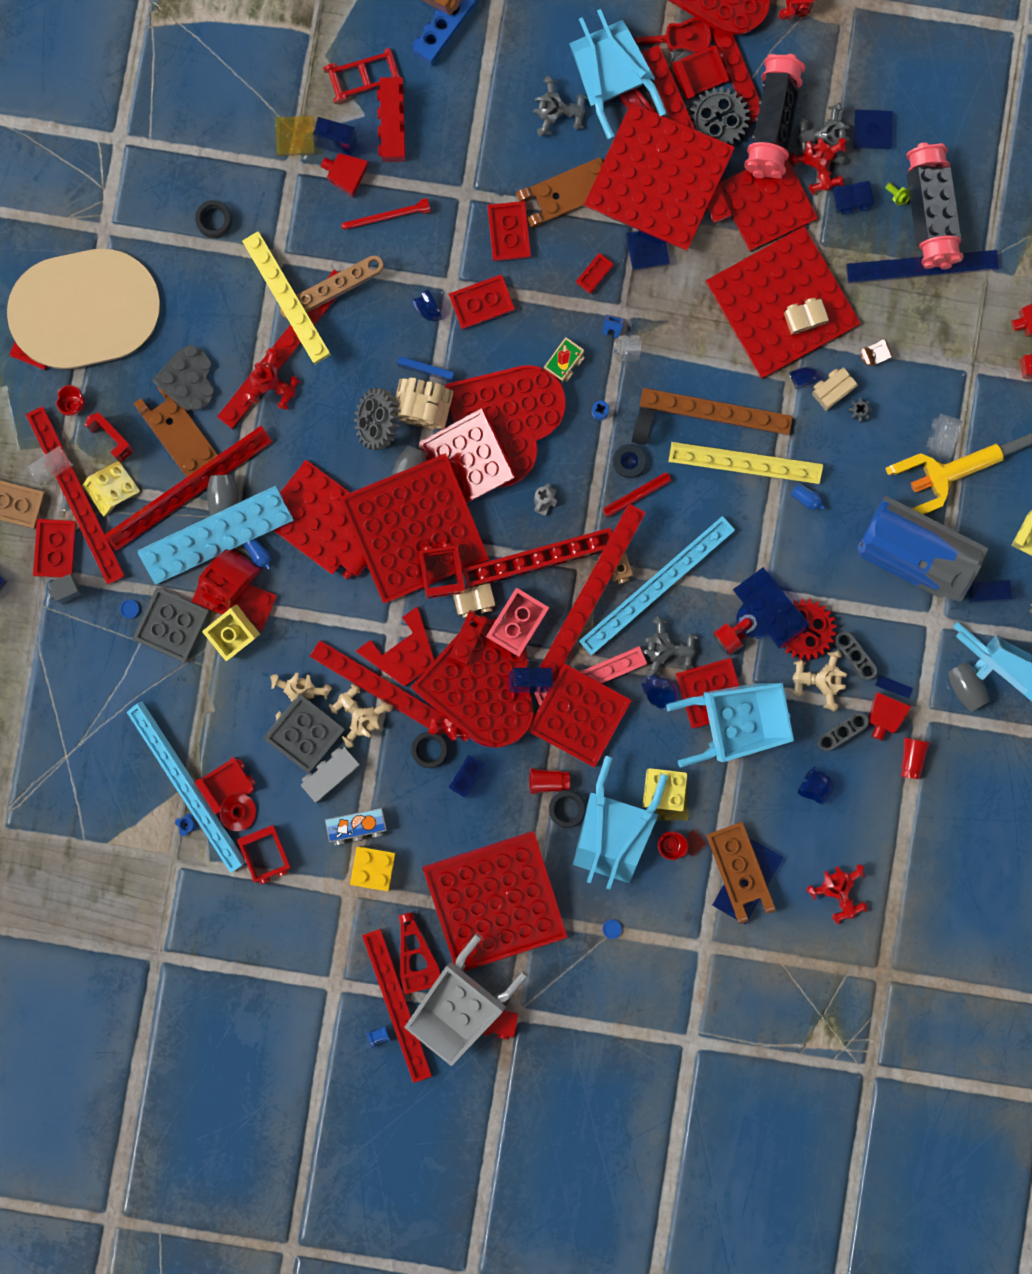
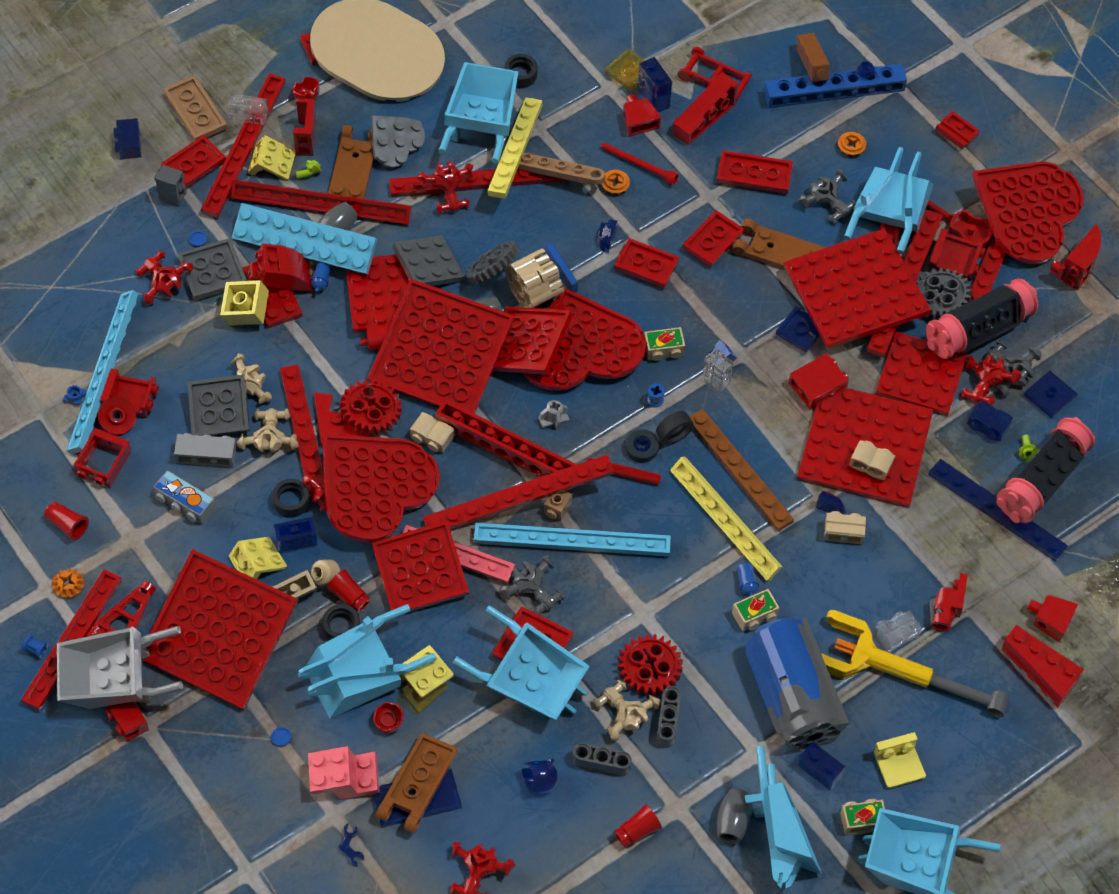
camera: 45 degrees right, 25 degrees down
yellow brick [350,847,396,892] -> none
red window [418,543,465,599] -> none
red plate [448,610,487,666] -> none
coral slope [486,588,549,657] -> none
clear blue brick [509,668,553,693] -> none
red plate [575,253,614,294] -> none
clear blue hair [641,675,678,710] -> none
clear red tile [687,829,706,857] -> none
clear blue plate [713,567,810,655] -> none
dark grey gear [848,398,872,423] -> none
bracket [861,340,893,366] -> none
red torso [868,692,911,741] -> none
clear blue window [875,675,913,699] -> none
none -> red plant [44,501,89,541]
none -> orange gear [51,568,84,598]
none -> red piece [135,250,193,305]
none -> light yellow bracket [229,537,287,579]
none -> tan brick [273,570,316,599]
none -> lime plate [296,160,322,179]
none -> coral bracket [308,746,380,800]
none -> tan head [311,560,340,585]
none -> clear blue arm [339,823,364,867]
none -> red gear [340,379,402,435]
none -> dark grey plate [392,235,465,286]
none -> medium azure piece [438,62,518,164]
none -> orange gear [601,170,630,195]
none -> red plate [717,150,793,194]
none -> brick [732,589,780,632]
none -> red panel [788,353,849,410]
none -> orange gear [838,132,866,157]
none -> red plate [929,573,968,632]

